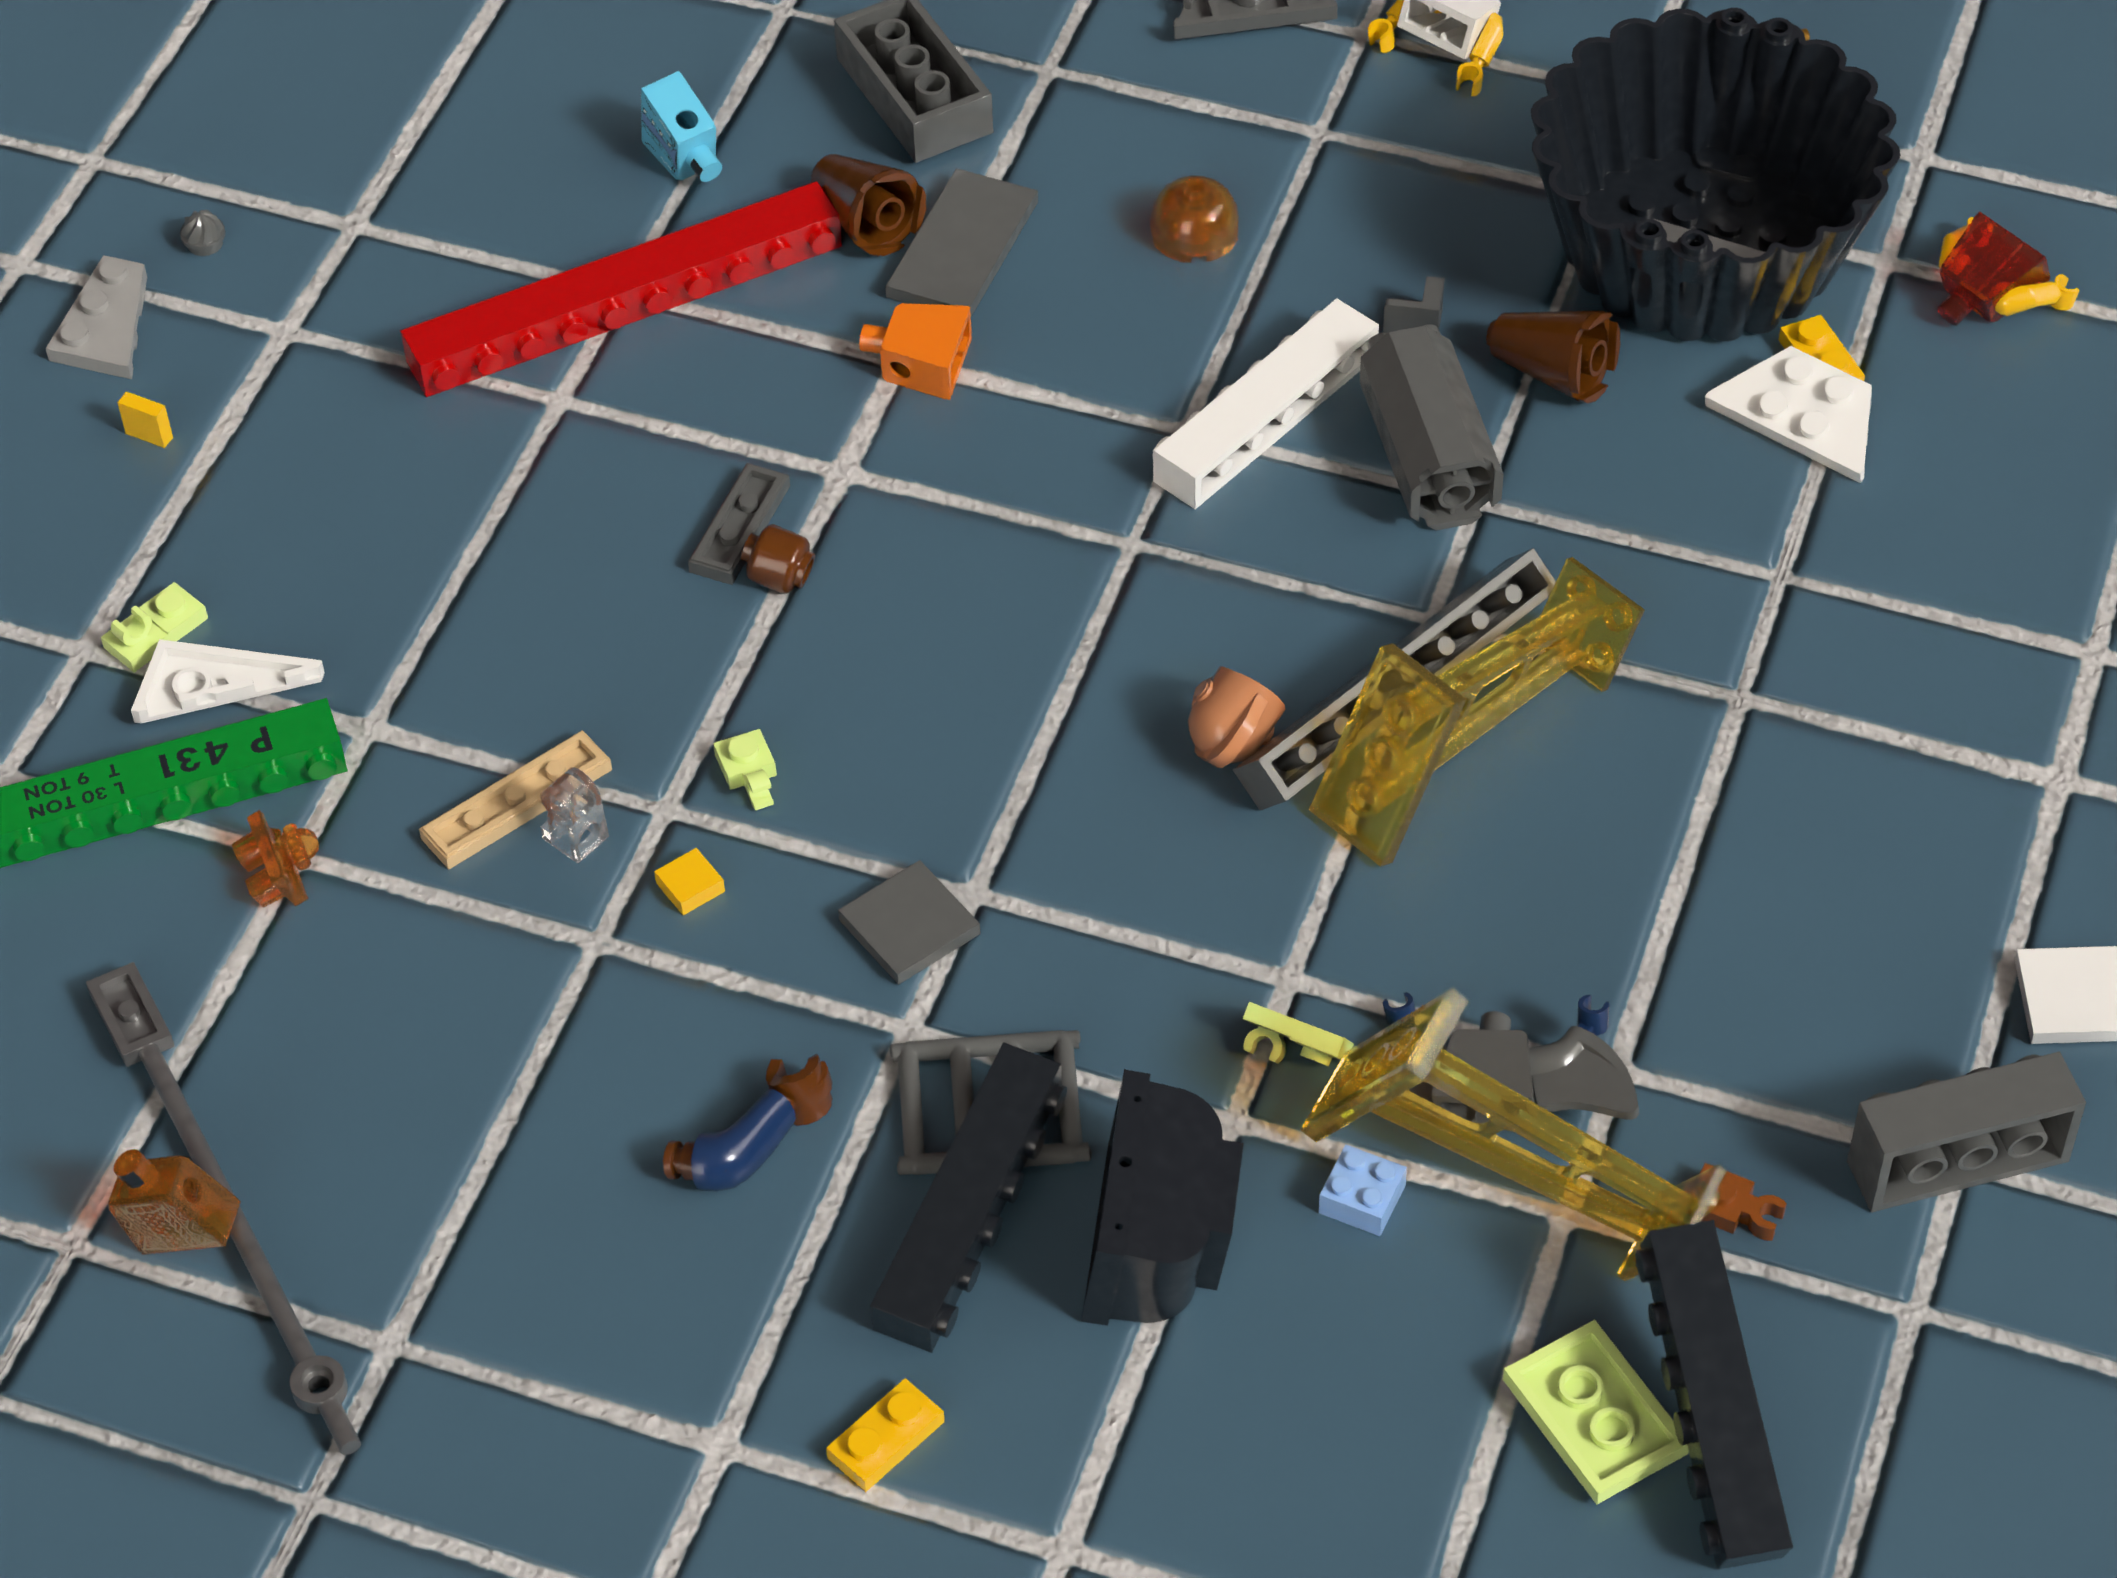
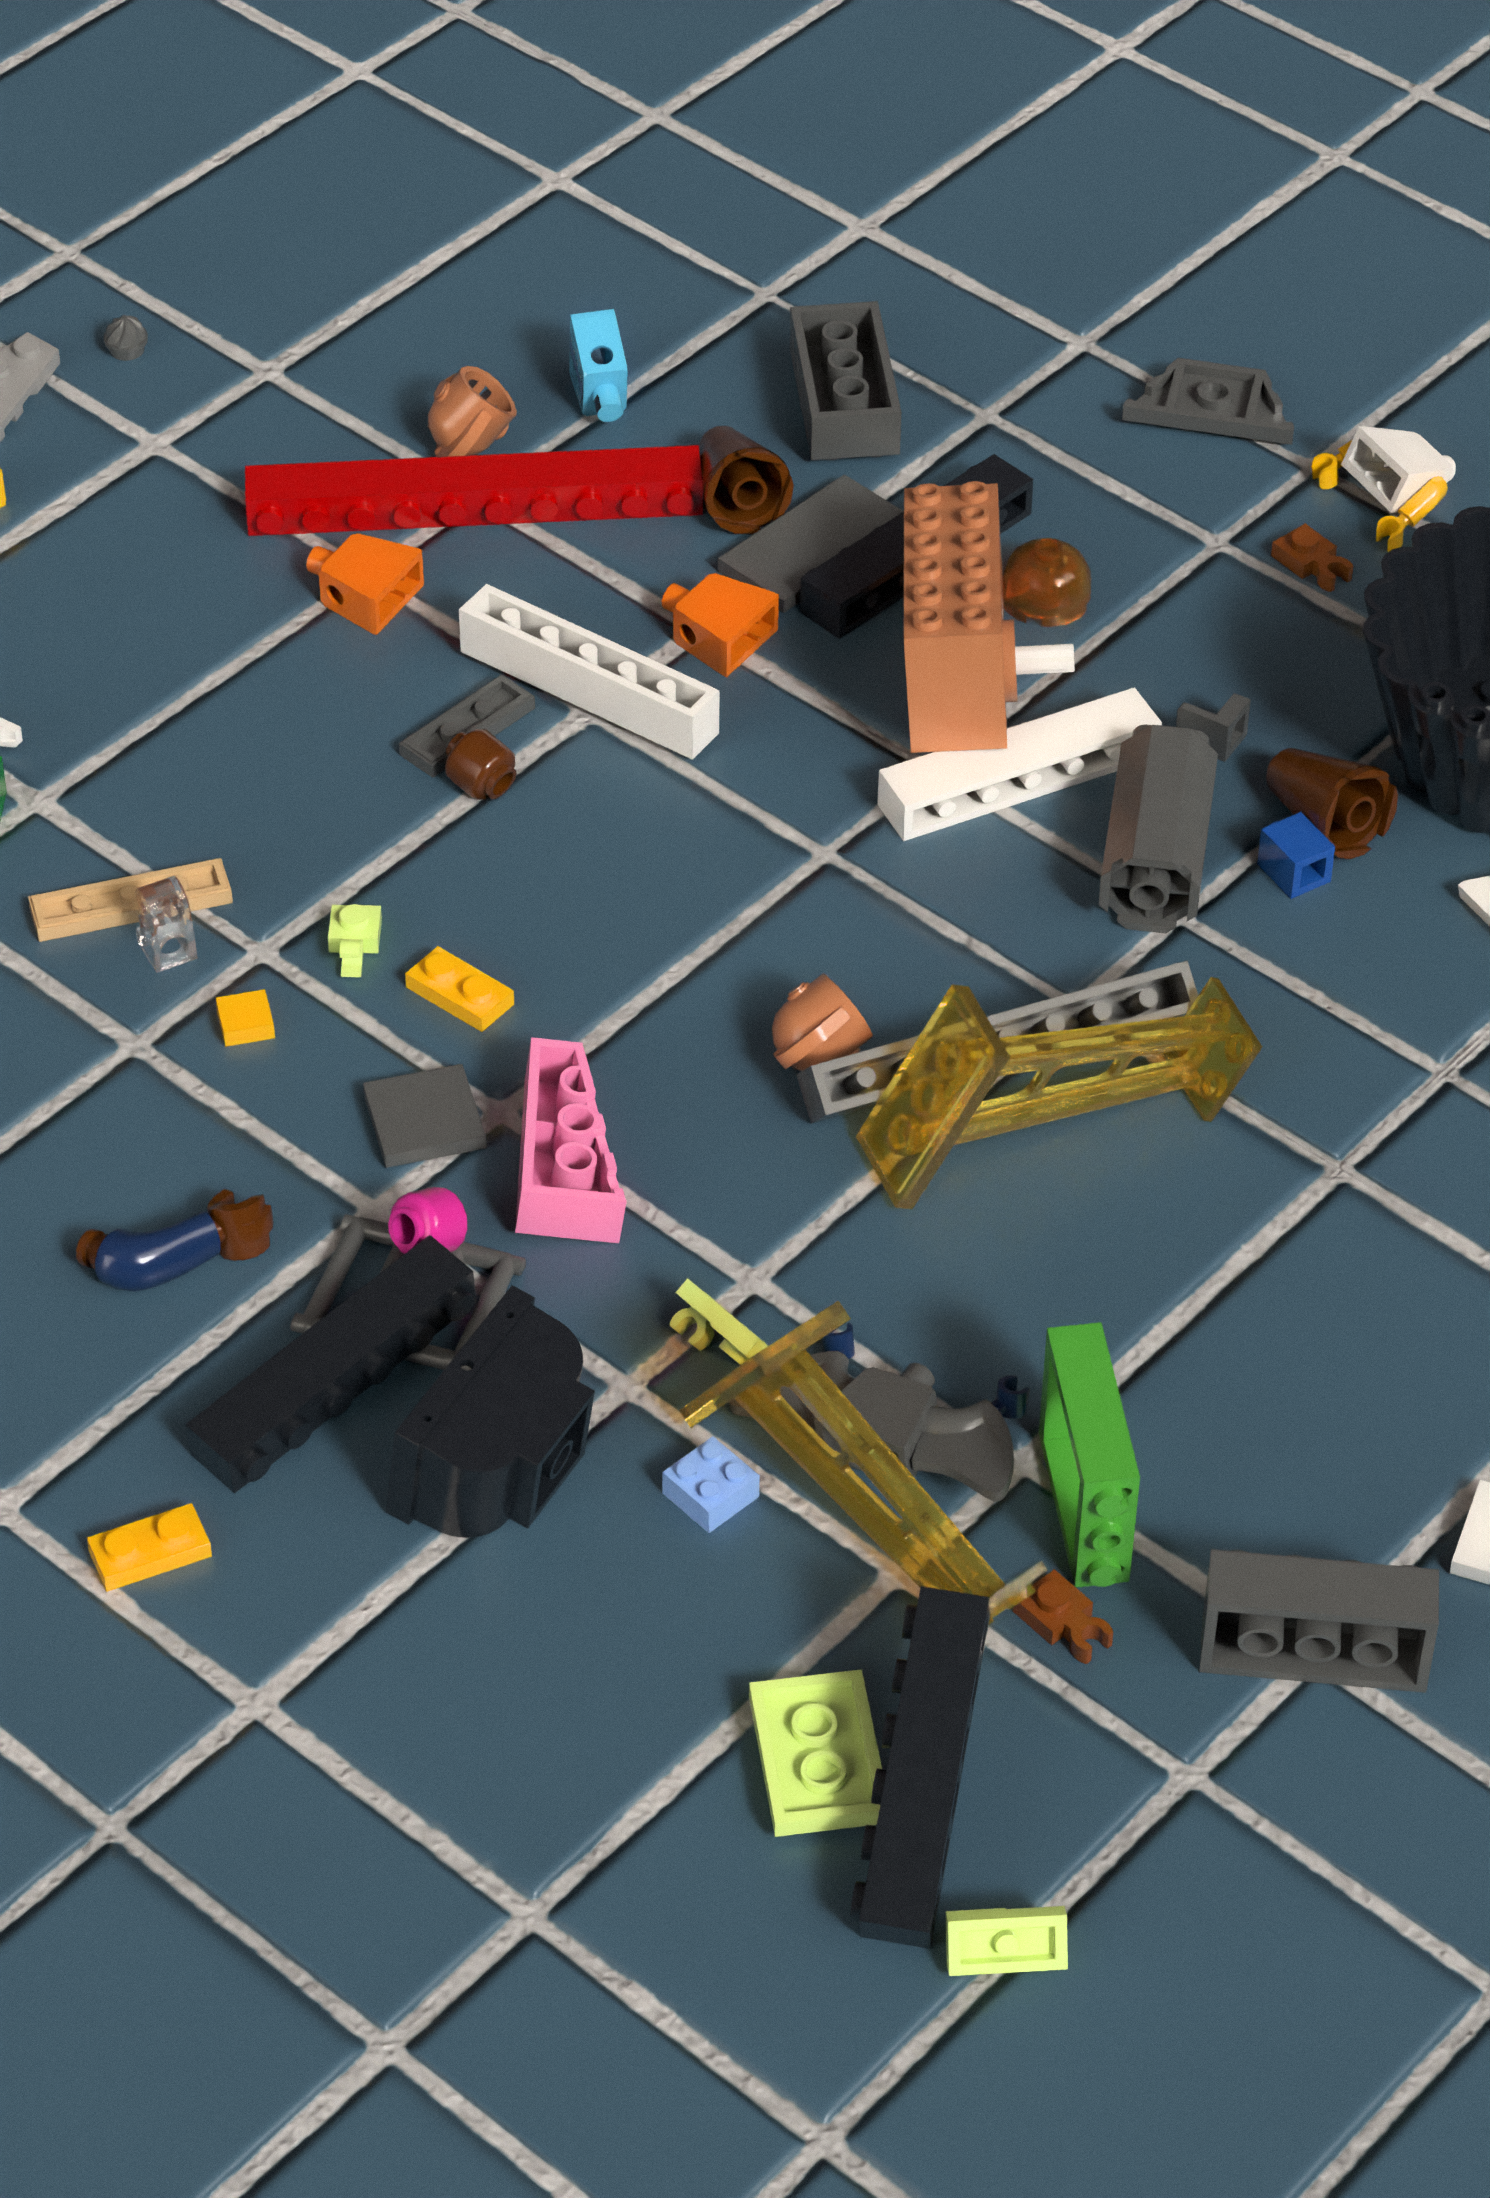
camera: 20 degrees right, 5 degrees down
none -> orange torso [306,533,424,635]
none -> dark pink head [388,1187,467,1254]
none -> yellow plate [405,946,514,1032]
none -> nougat helmet [428,366,517,457]
none -> white brick [459,584,720,760]
none -> bright pink wedge [515,1037,627,1243]
none -> black brick [800,454,1033,639]
none -> nougat piece [904,481,1075,753]
none -> yellowish green plate [946,1906,1068,1976]
none -> bright green window [1039,1322,1140,1588]
none -> blue brick [1257,812,1335,899]
none -> dark orange plate [1271,523,1353,592]

